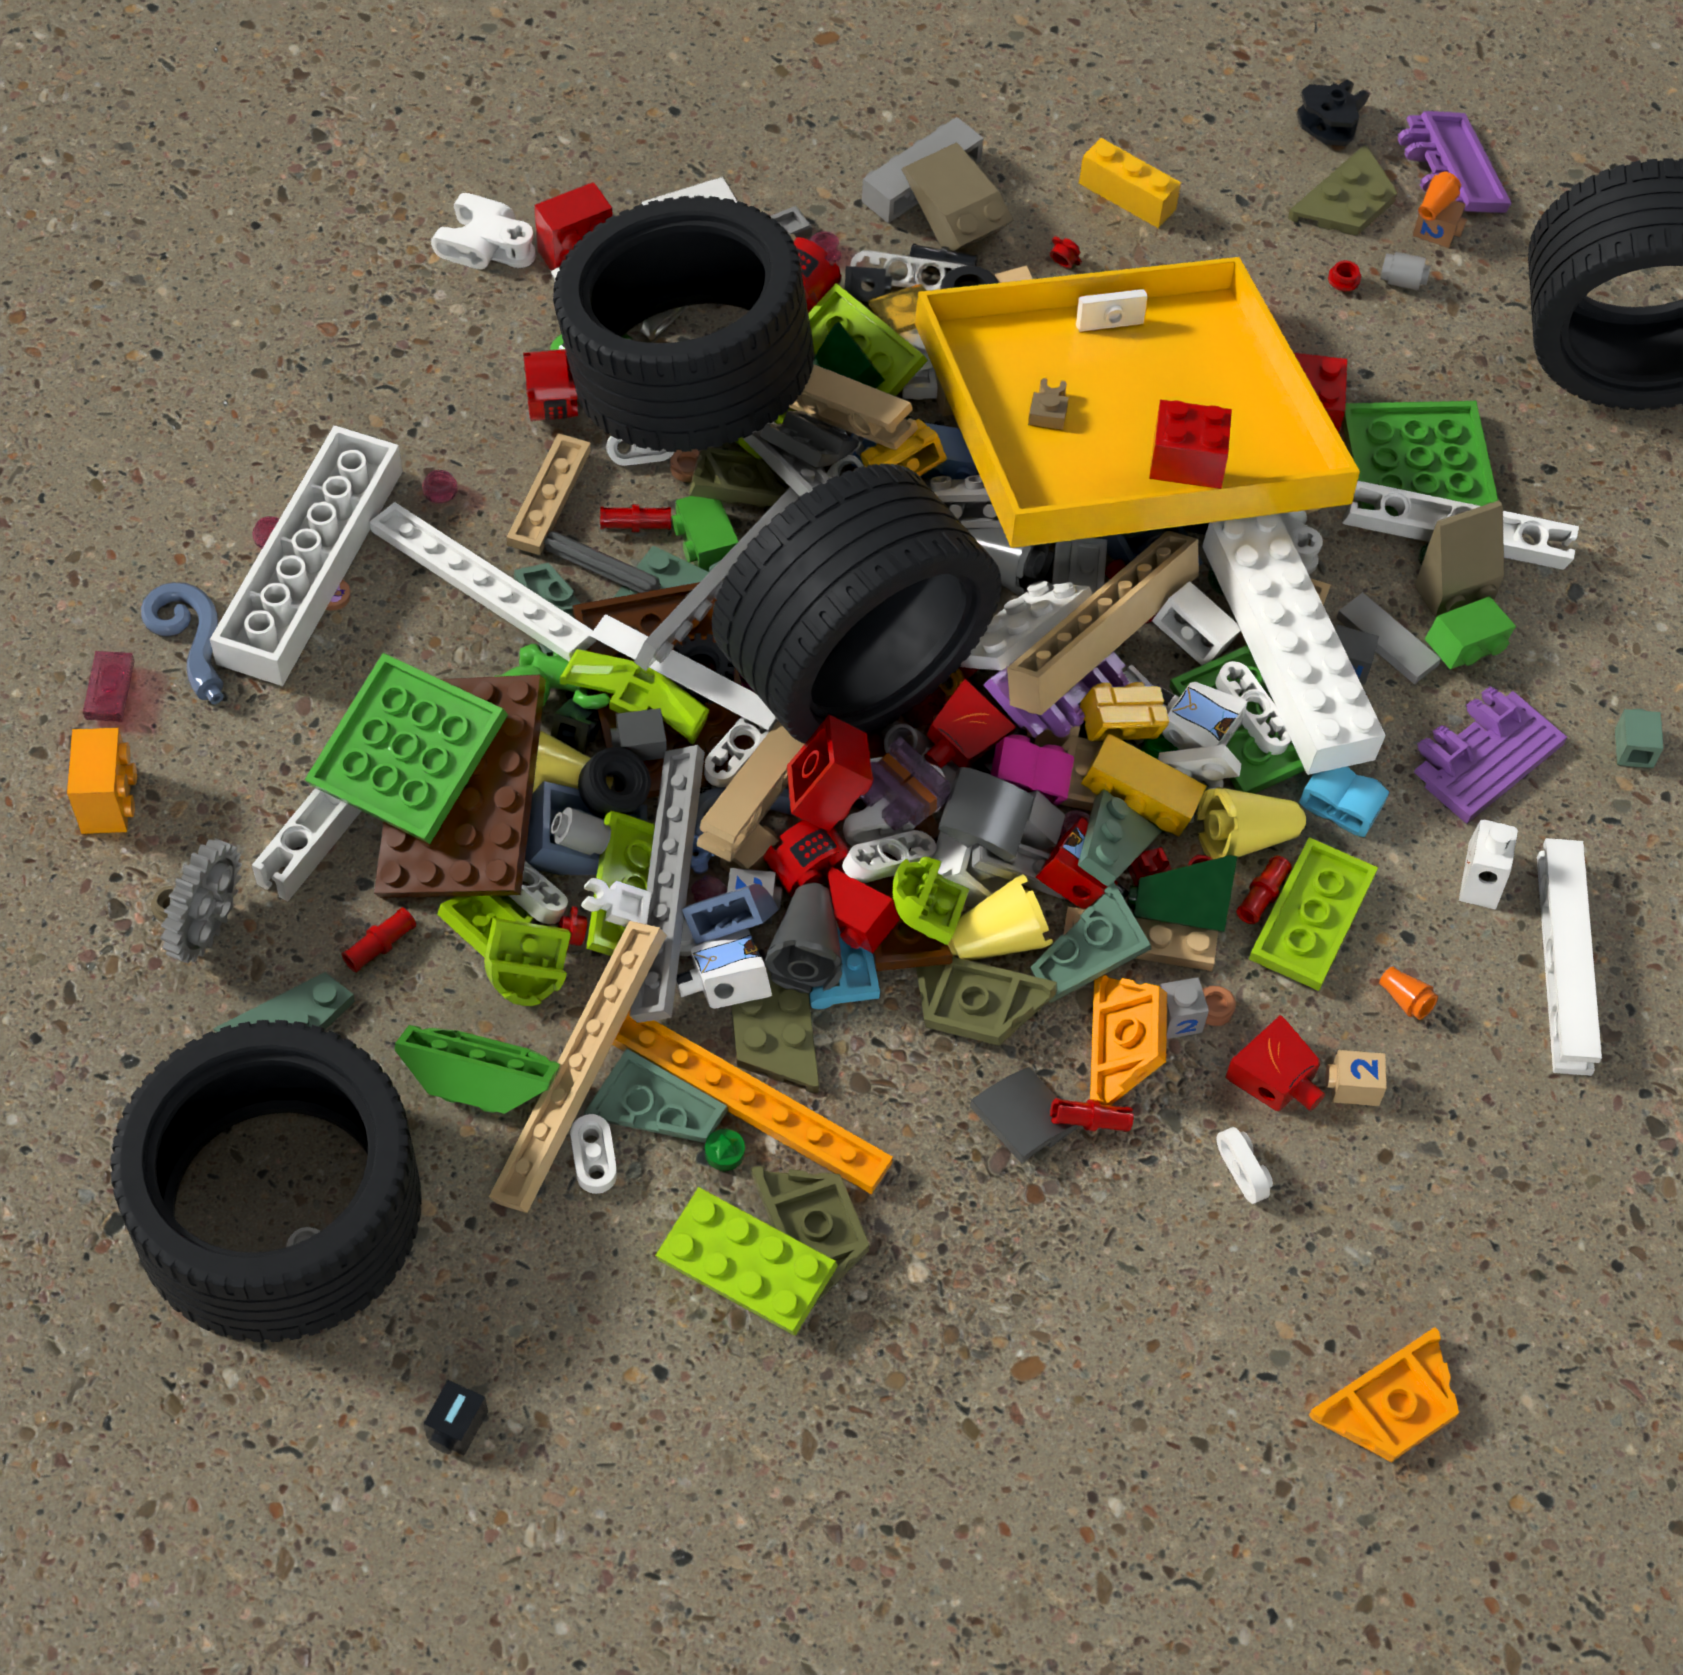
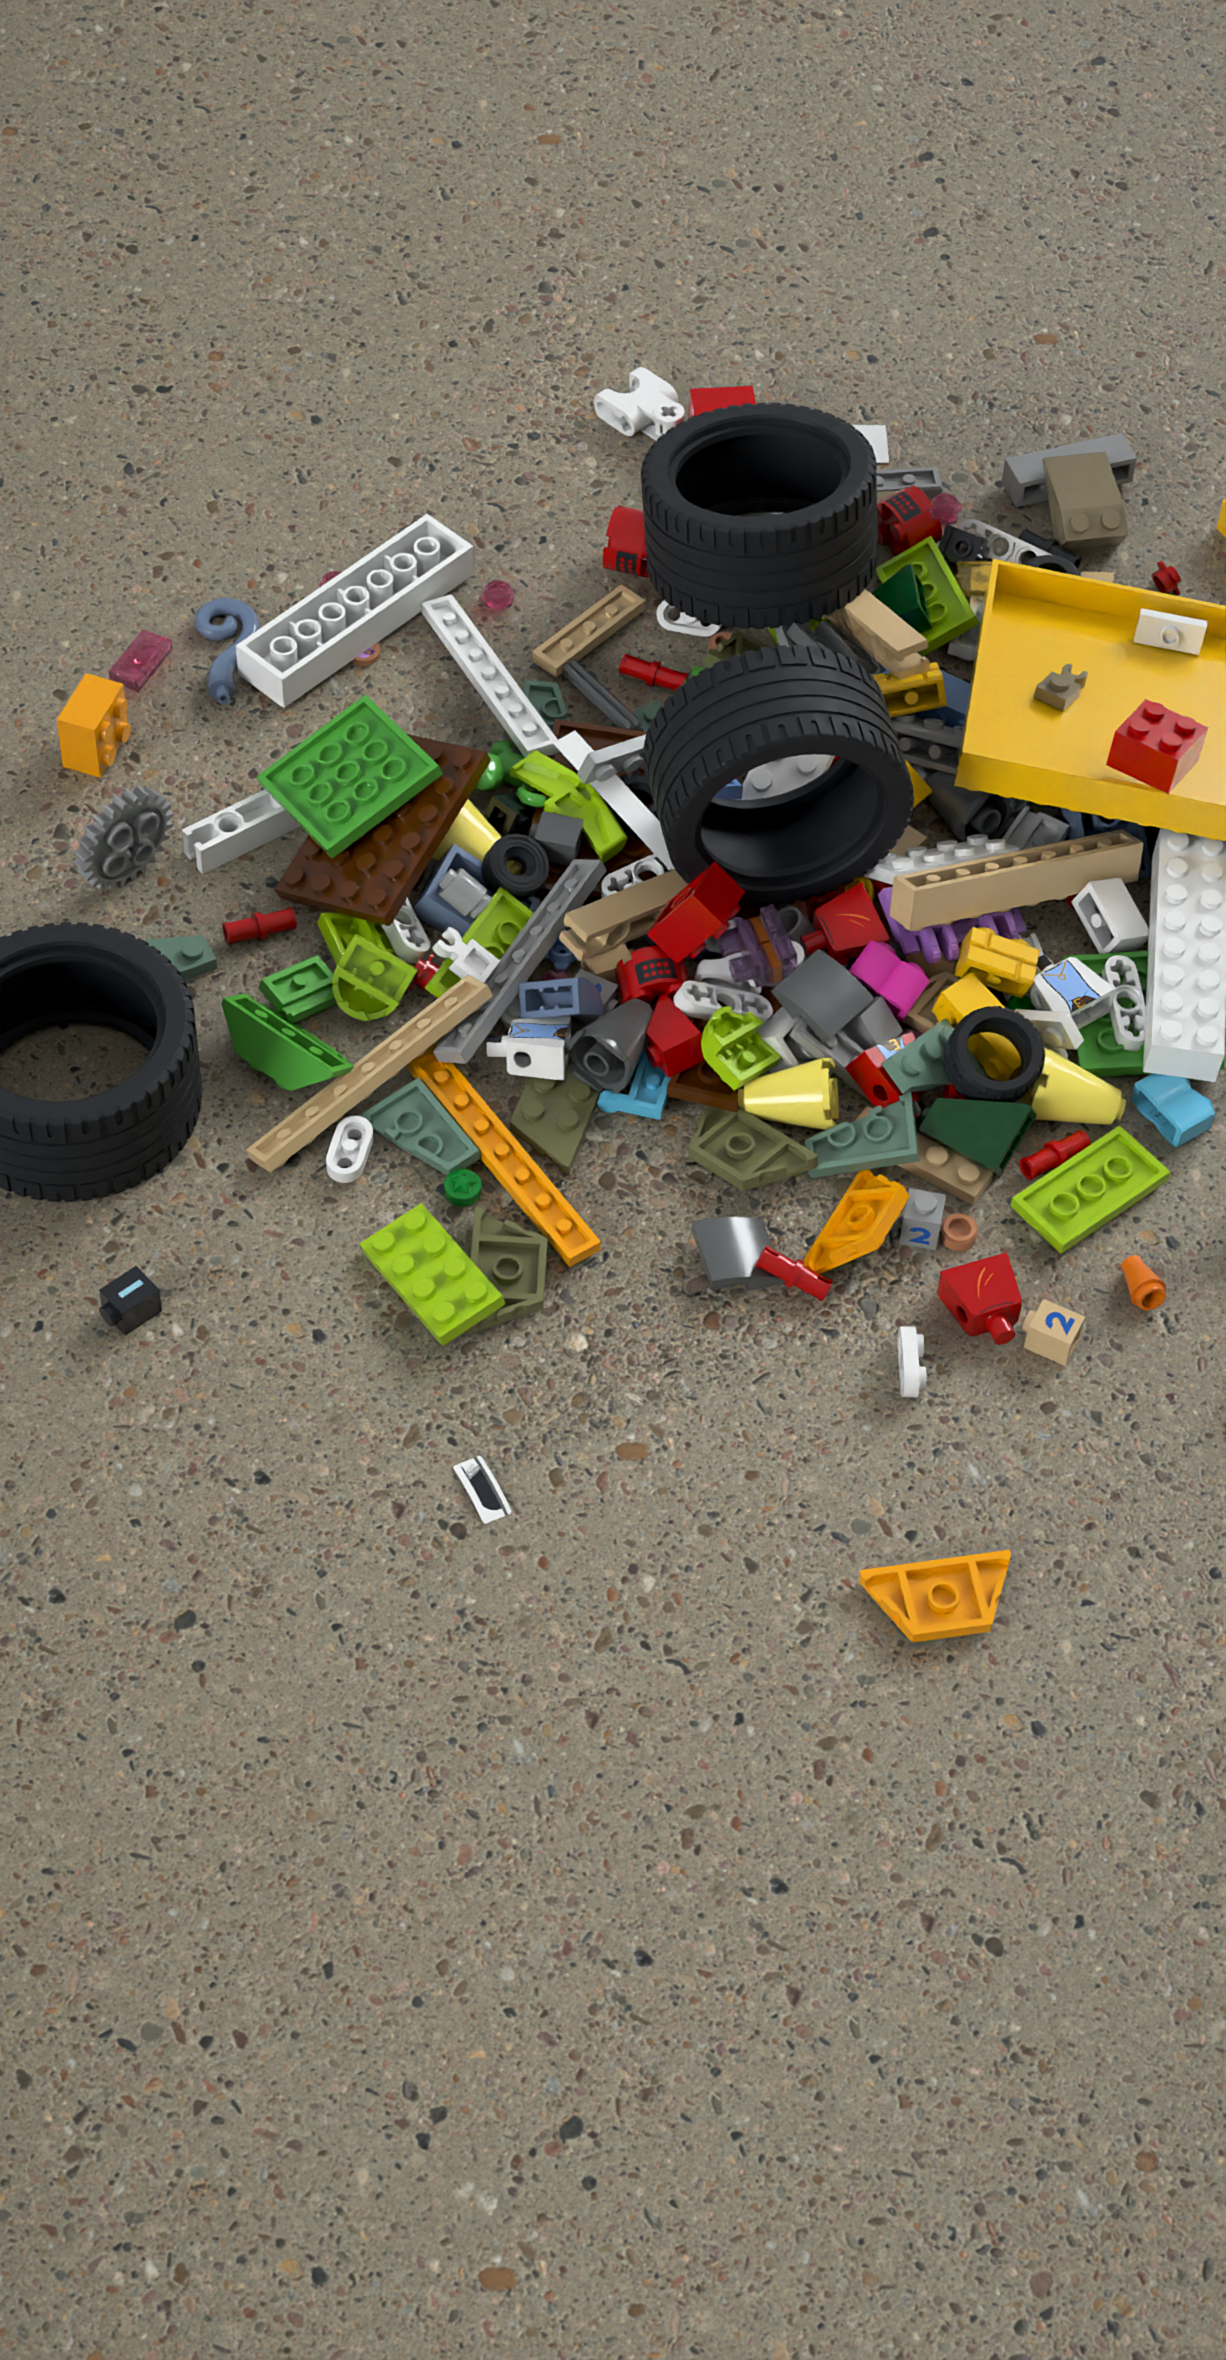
camera: 25 degrees right, 5 degrees down
none -> bright green plate [259,955,337,1024]
none -> sticker [453,1456,512,1524]
none -> black tyre [944,1006,1044,1103]

